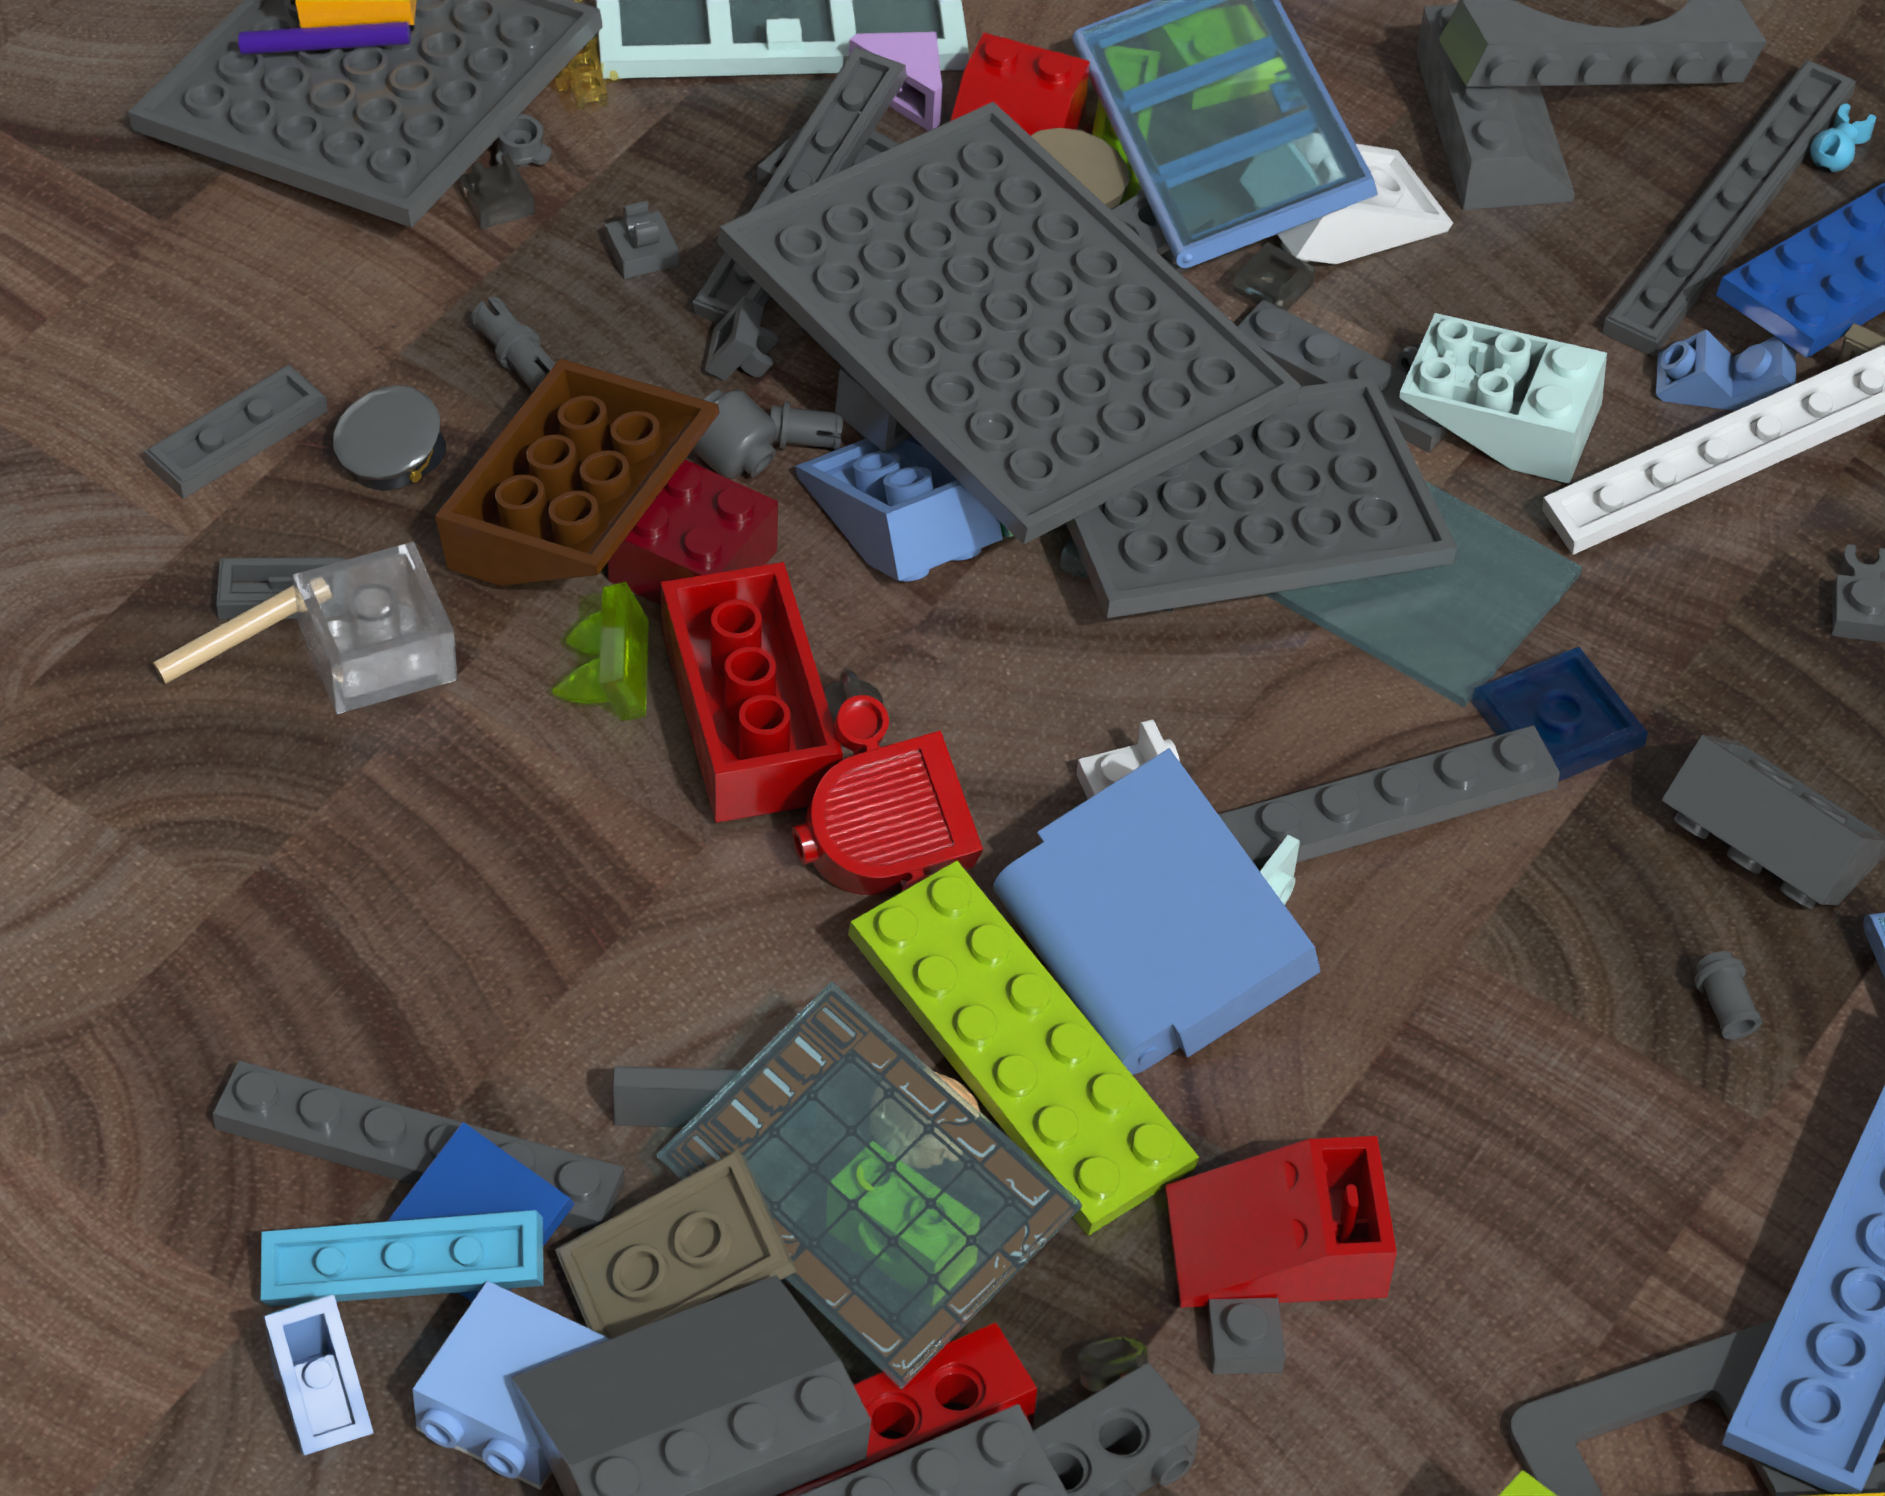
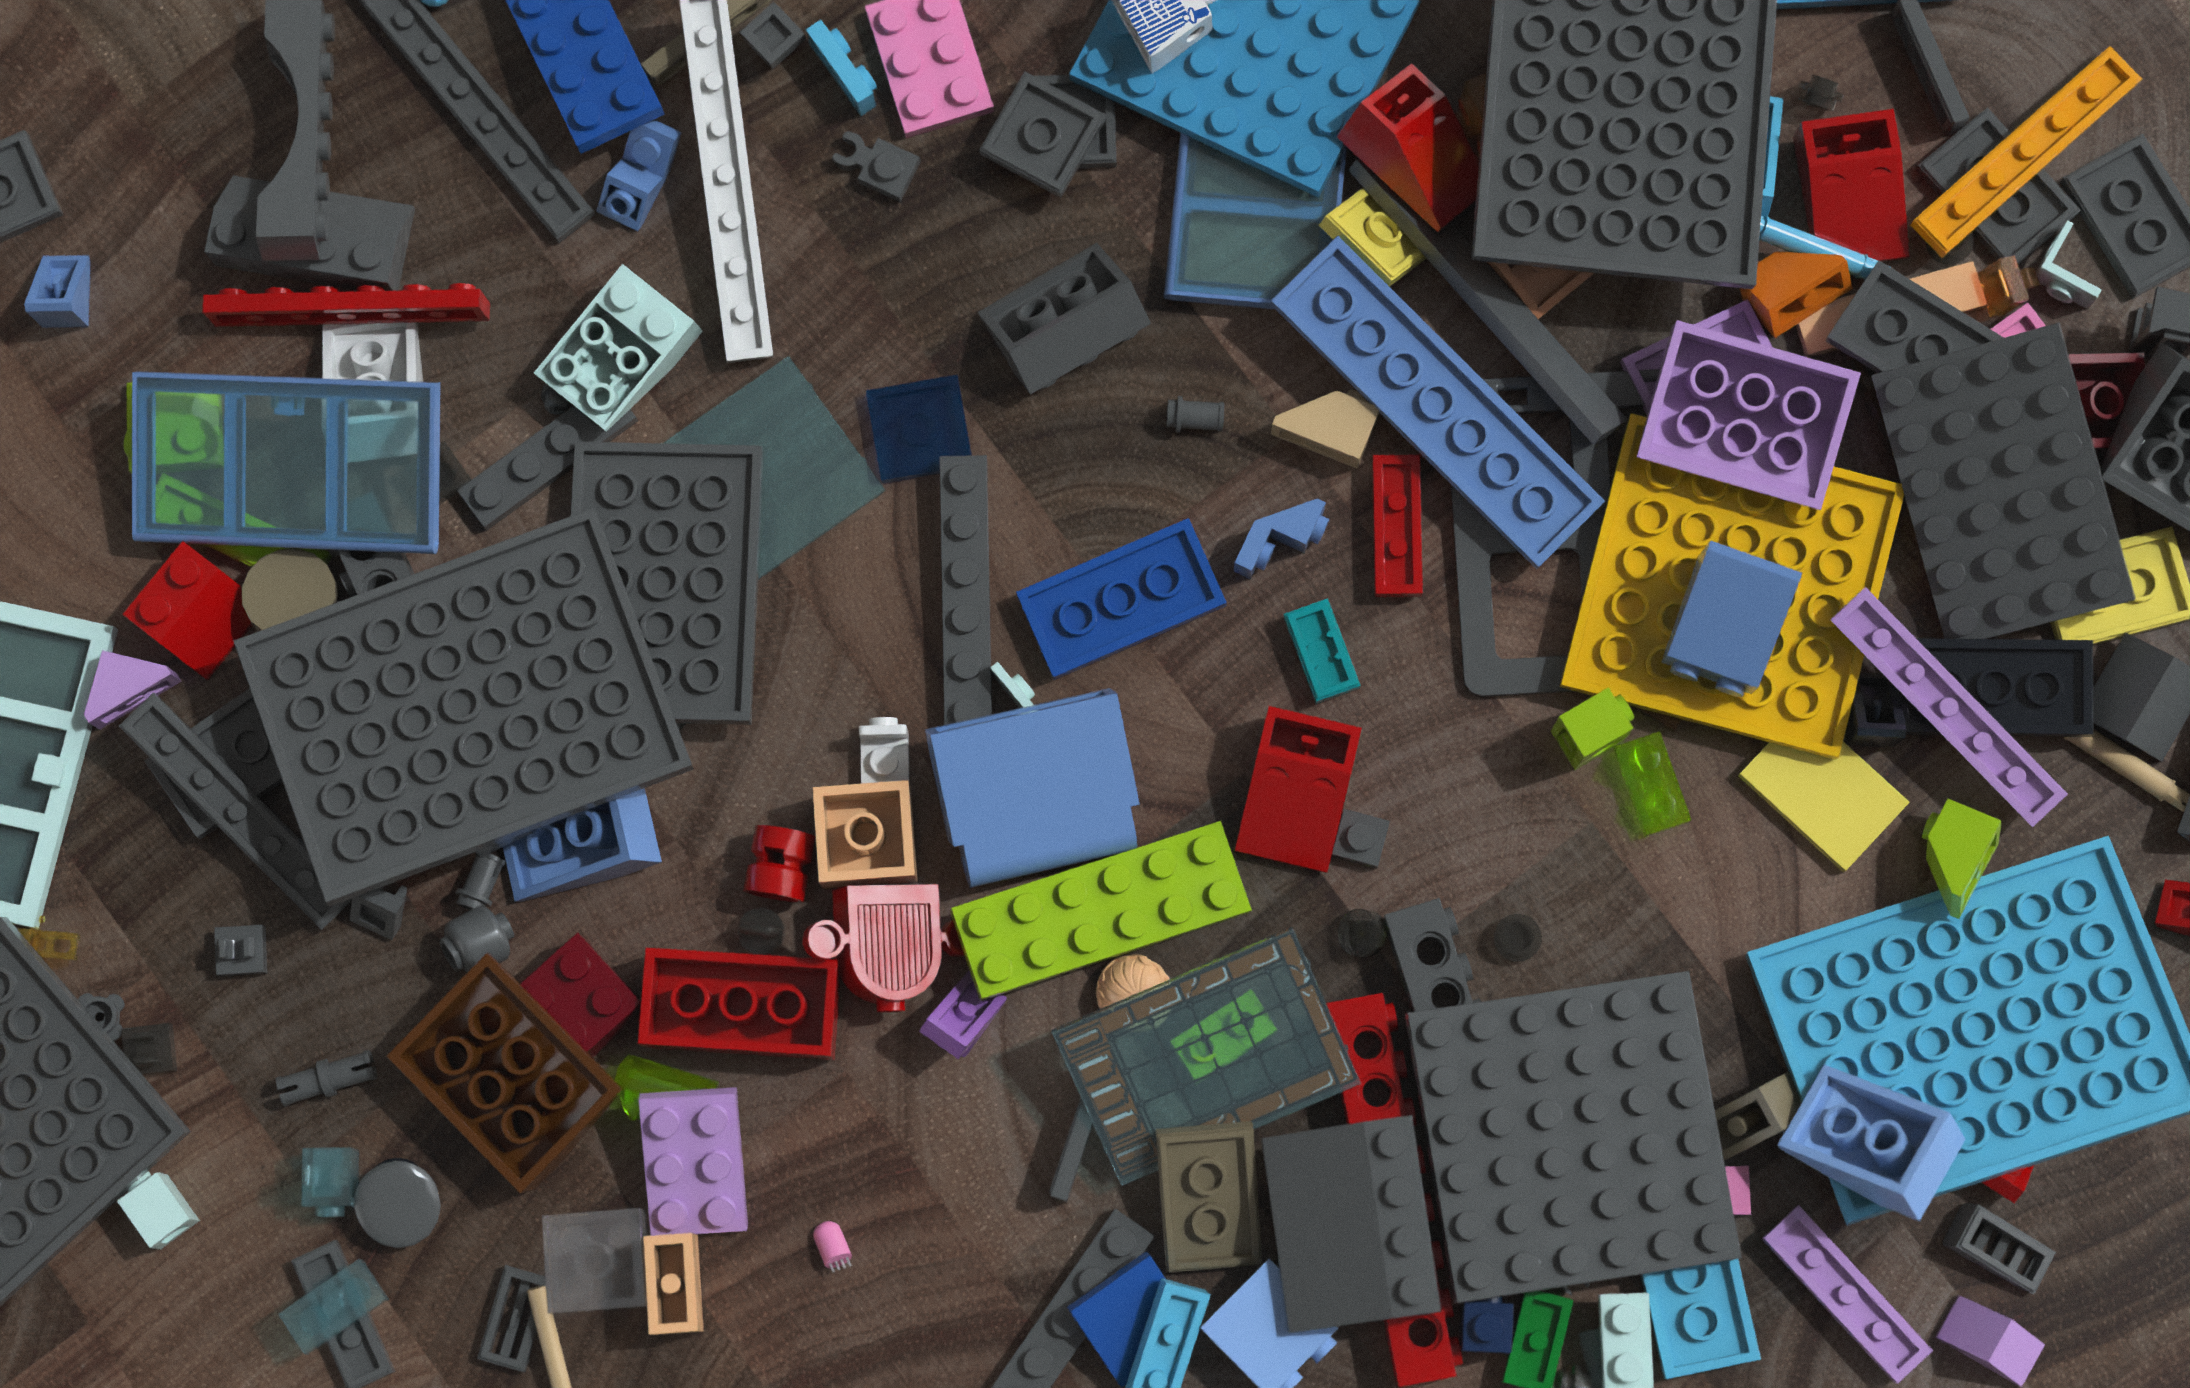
camera: 65 degrees left, 30 degrees up
none -> light aqua brick [117,1171,200,1249]
none -> red plate [203,283,490,327]
none -> clear light blue plate [278,1259,389,1355]
none -> clear light blue brick [302,1147,359,1217]
none -> lavender plate [639,1087,748,1236]
none -> light nougat brick [643,1233,704,1335]
none -> red wheel [743,825,816,903]
none -> light nougat brick [813,780,918,889]
none -> bright pink piece [813,1221,852,1273]
none -> medium lavender slope [919,971,1007,1059]
none -> blue plate [1016,518,1227,680]
none -> medium blue slope [1234,498,1329,579]
none -> tan slope [1271,390,1379,469]
none -> teal plate [1283,598,1361,704]
none -> red plate [1372,455,1423,597]

